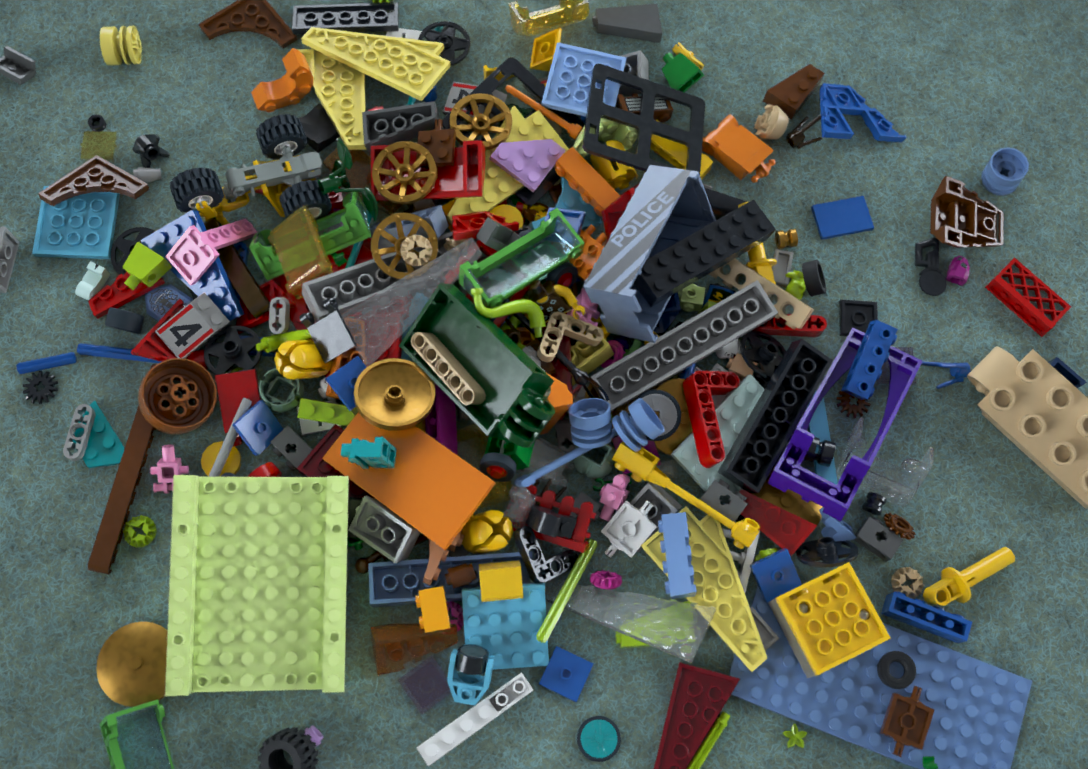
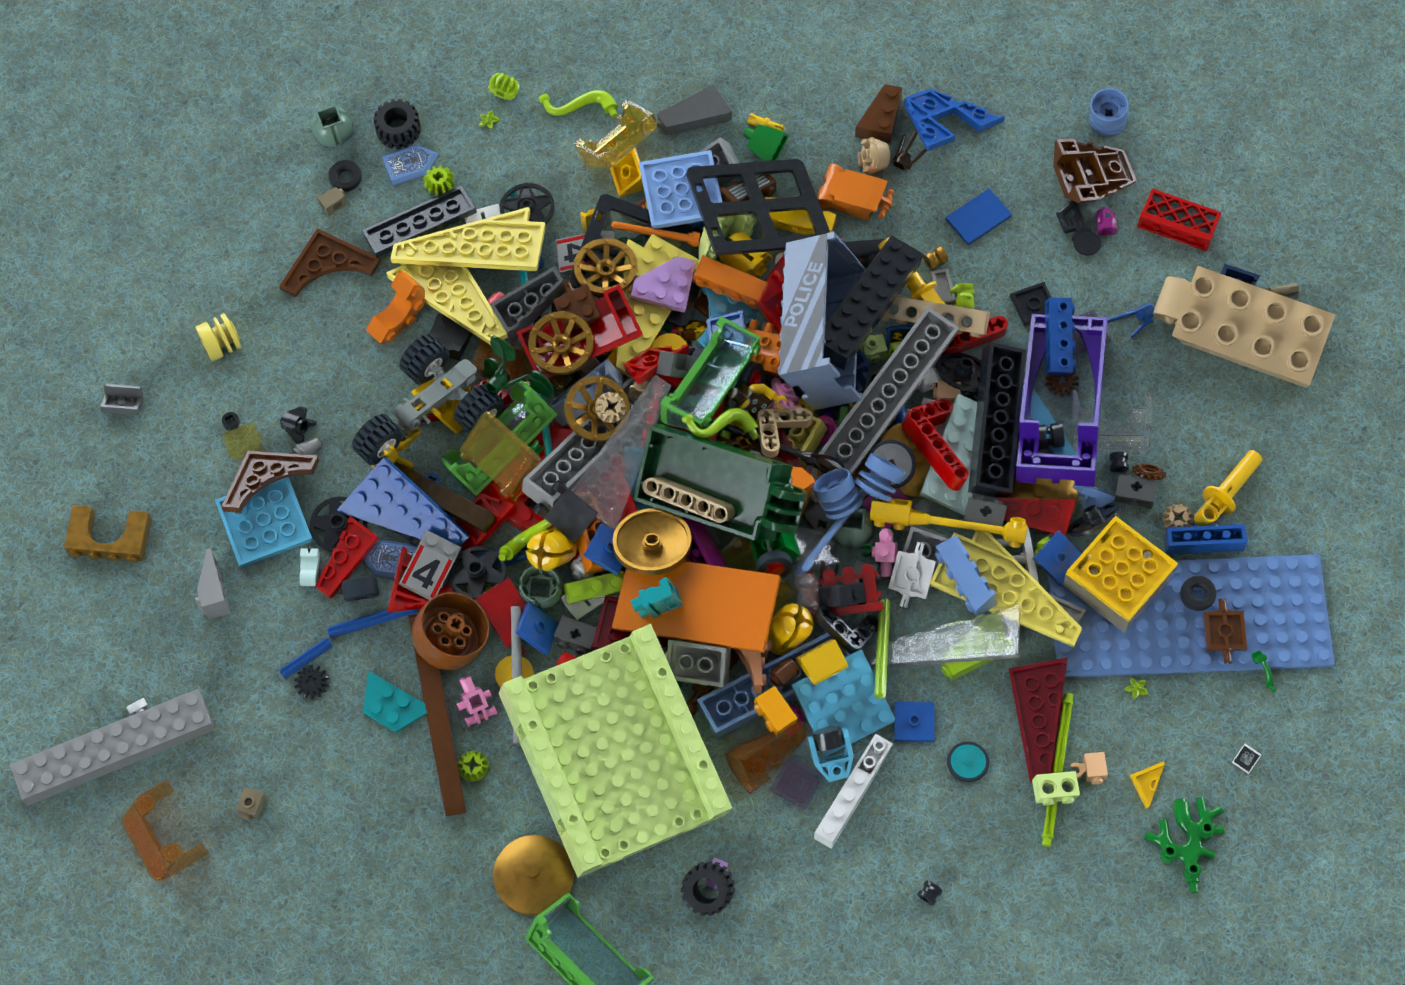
camera: 15 degrees left, 5 degrees down
light grey beam [63,404,96,461] -> none
lime torso [123,242,172,290] -> none
bright pink bracket [165,218,257,286] -> none
light grey beam [269,297,290,334] -> none
dark pink gear [590,570,622,590] -> none
black tyre [802,259,826,297] -> none

